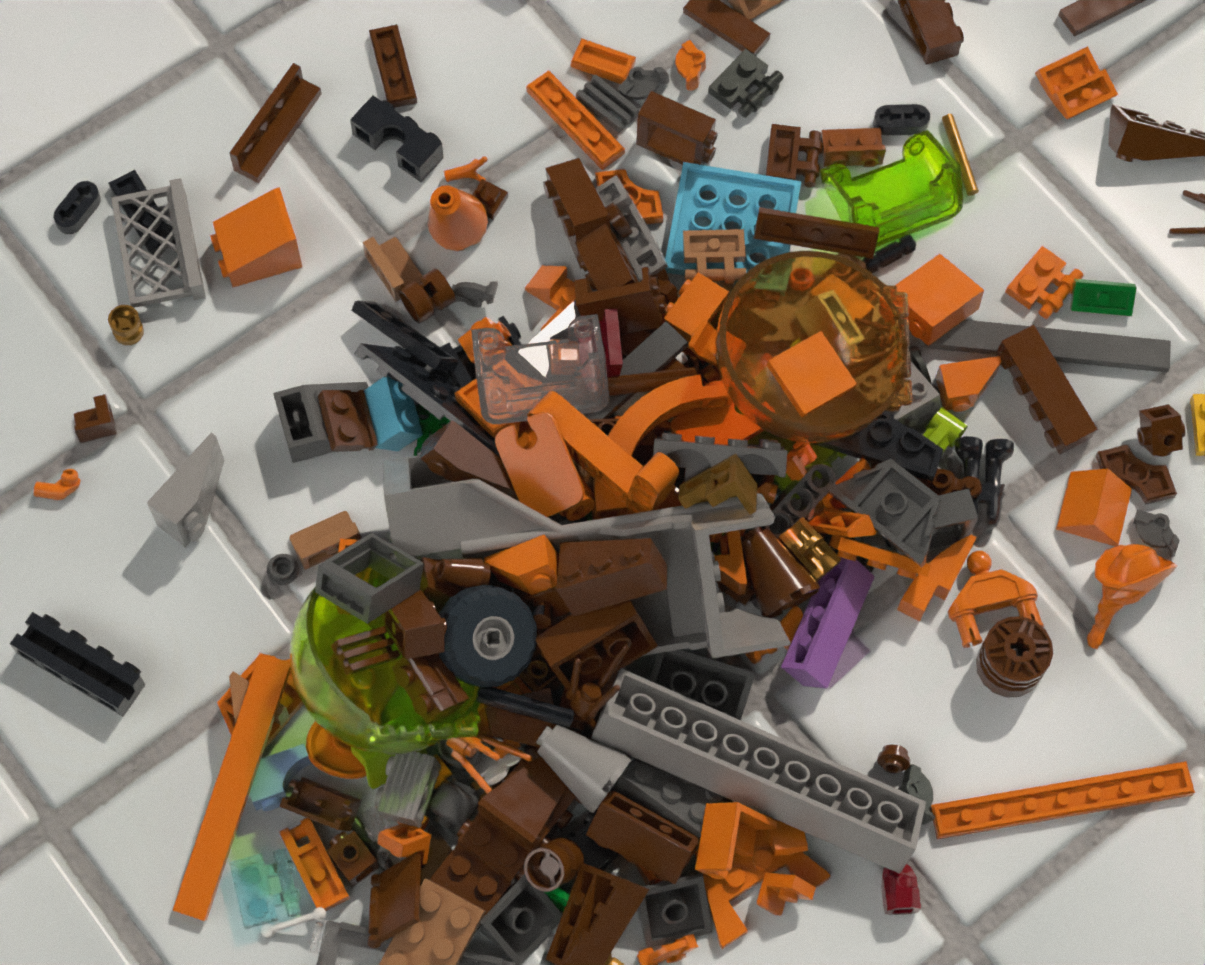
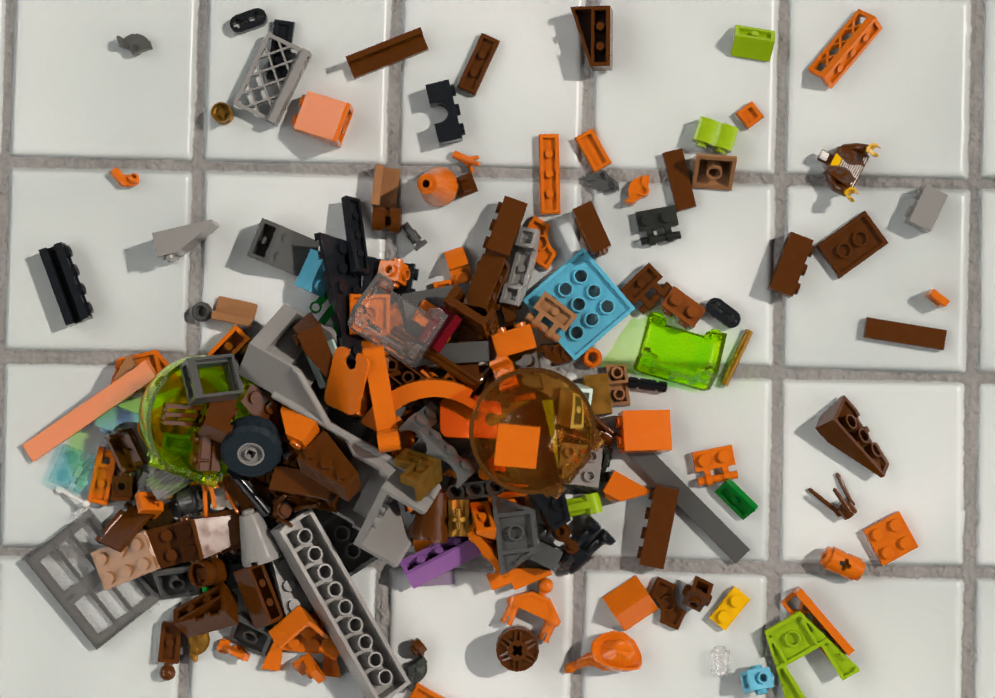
camera: 45 degrees right, 20 degrees up
reddish brown panel [74,394,117,443] -> none
reddish brown plate [318,390,378,452] -> none
reddish brown cone [438,558,490,588] -> none
dark grey tile [576,75,639,133] -> none
reddish brown tile [605,202,633,238] -> none
reddish brown tile [754,207,879,259] -> none
orange slope [1035,46,1118,120] -> none
dark grey piece [1133,509,1180,557] -> none

